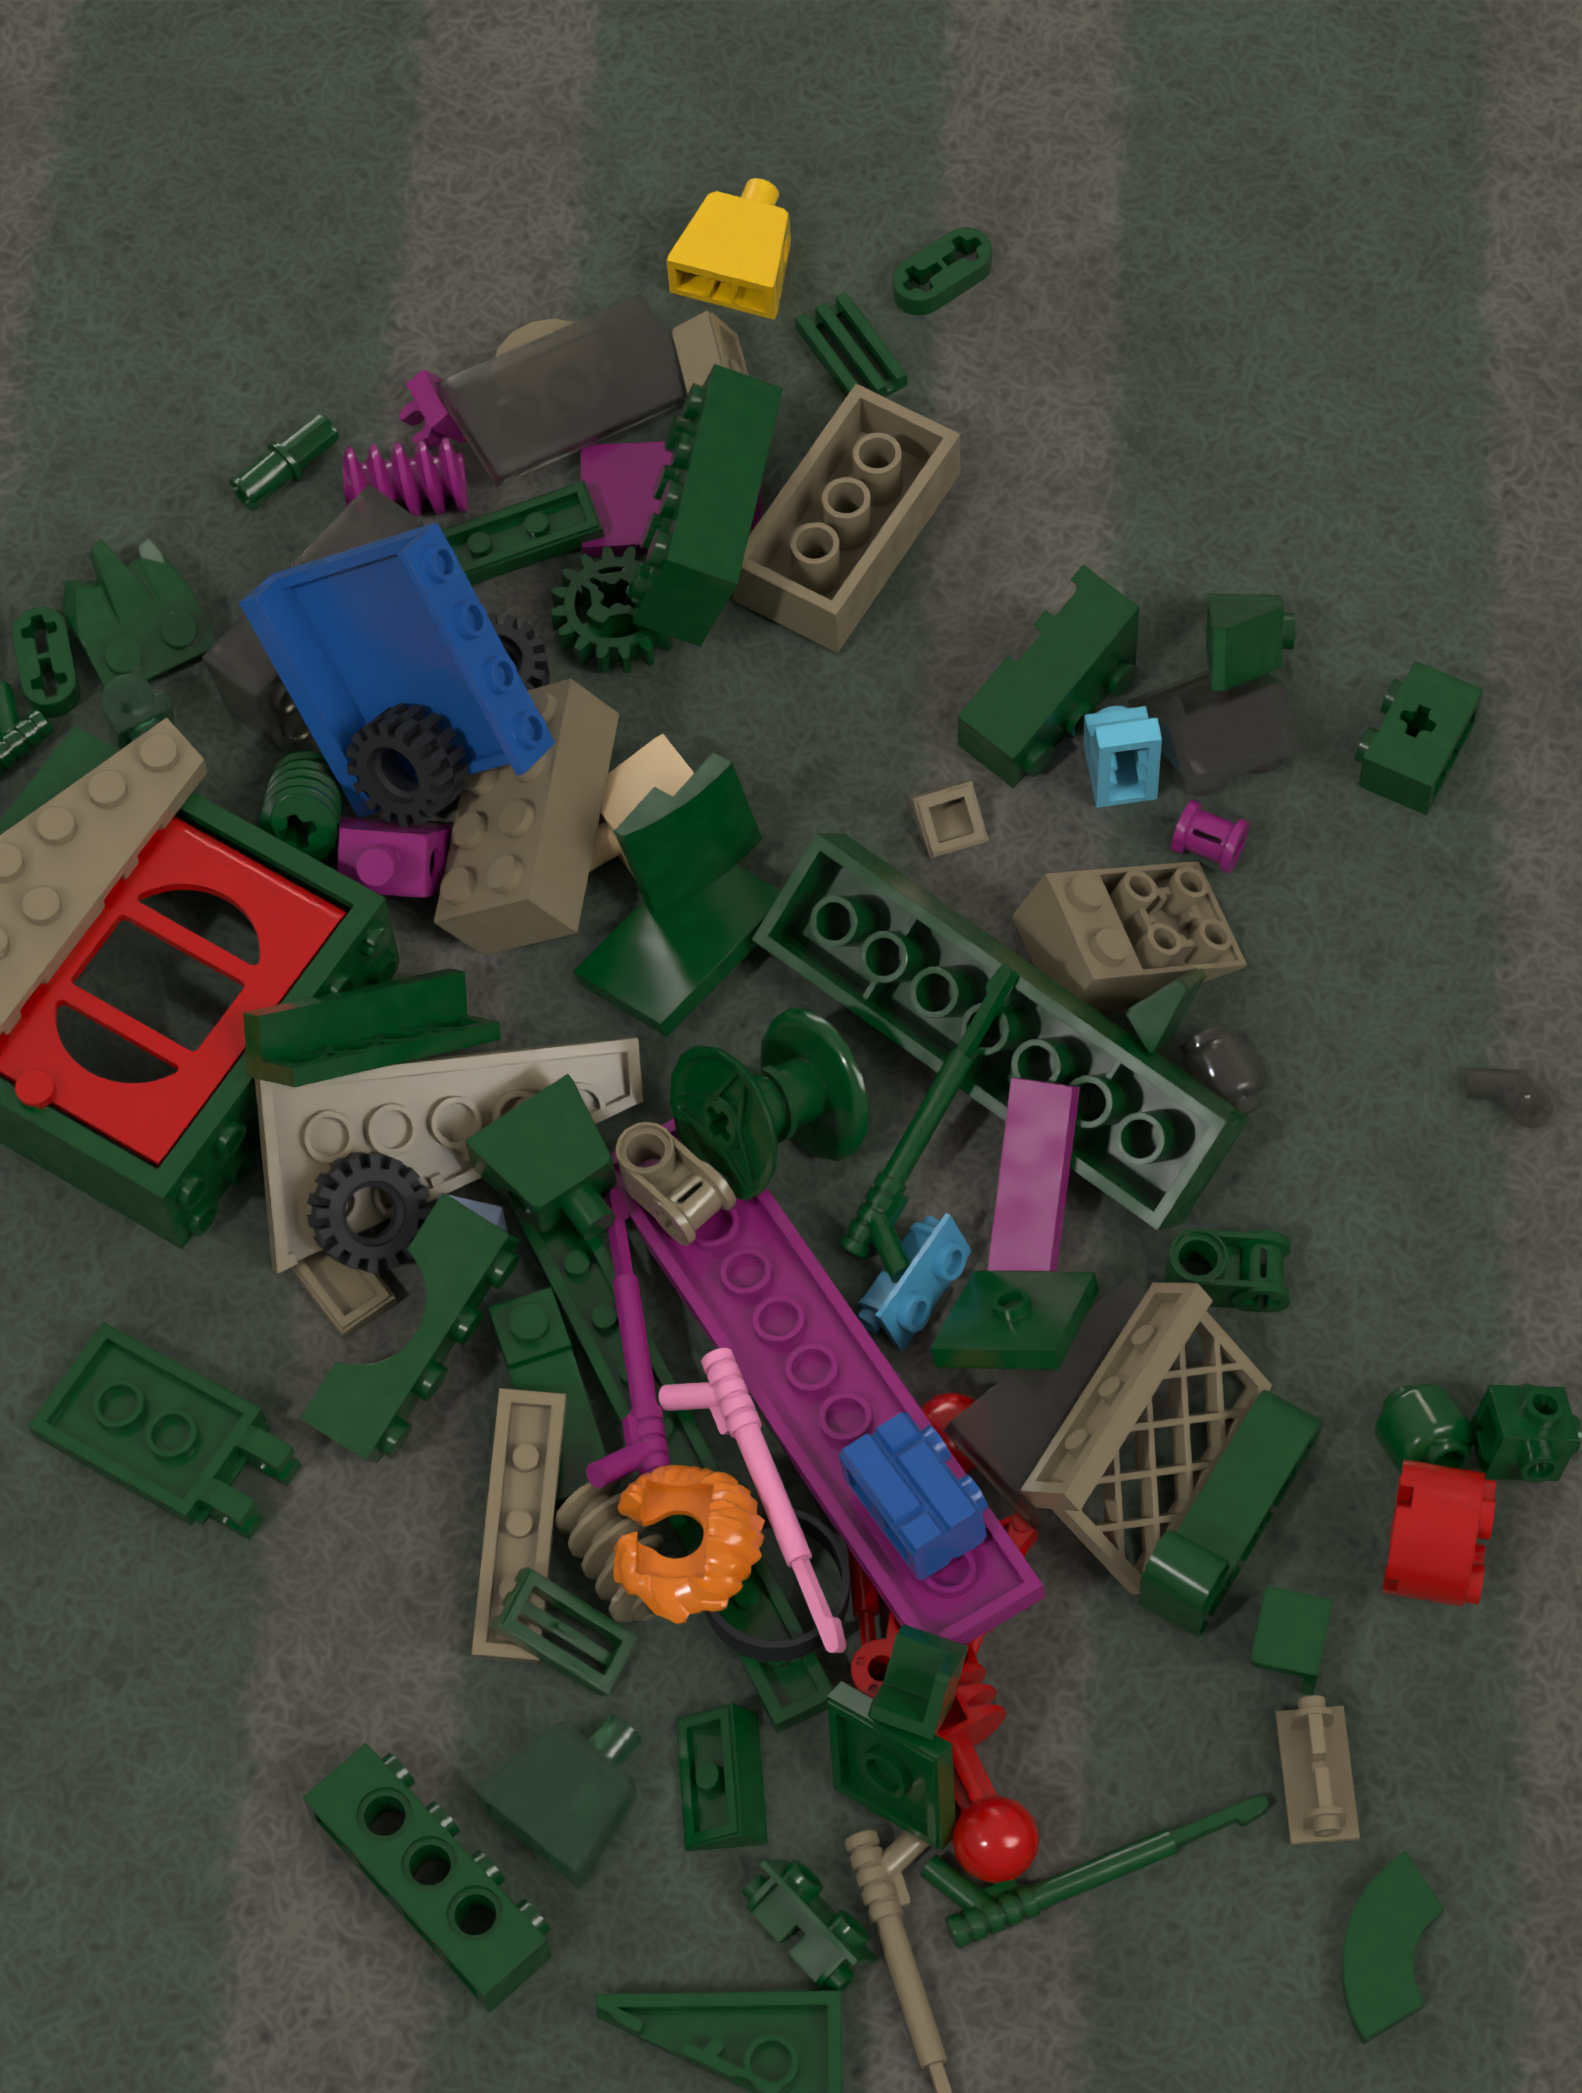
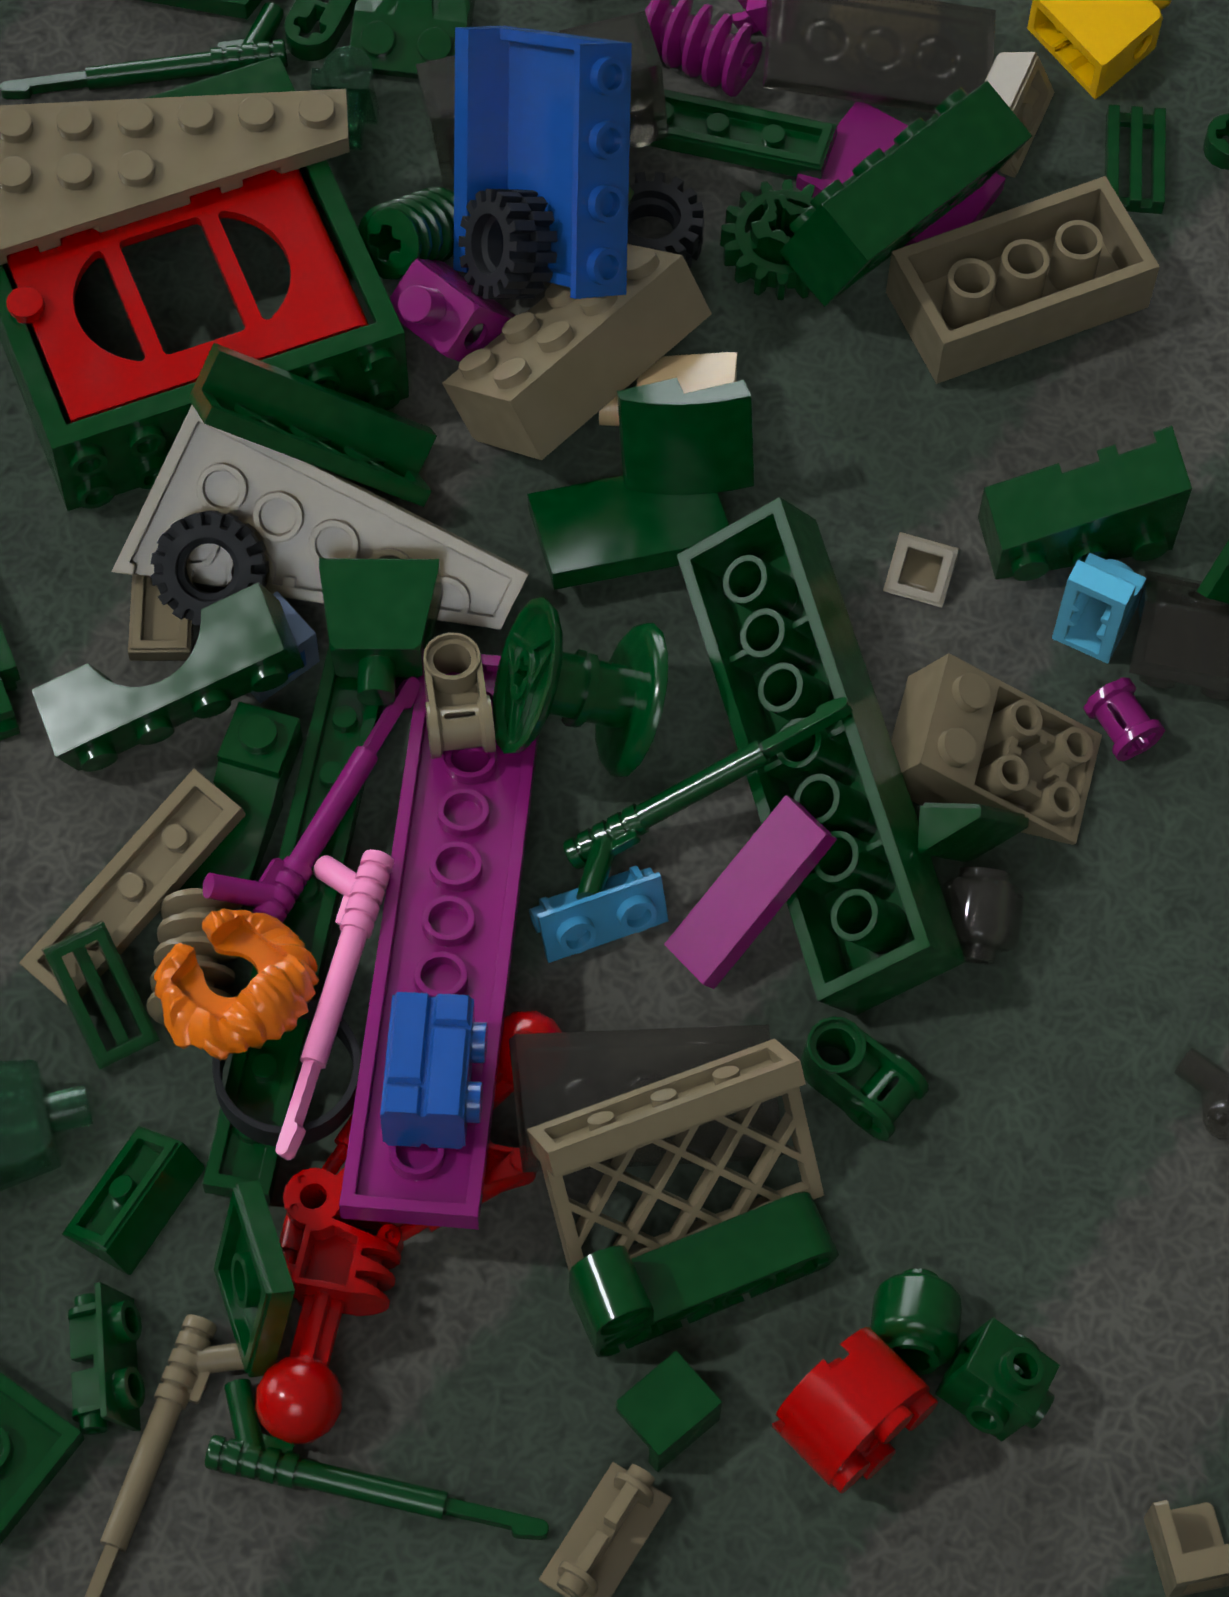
camera: 30 degrees right, 0 degrees up
dark green panel [868,1624,969,1740] -> none
dark green plate [930,1271,1100,1370] -> none

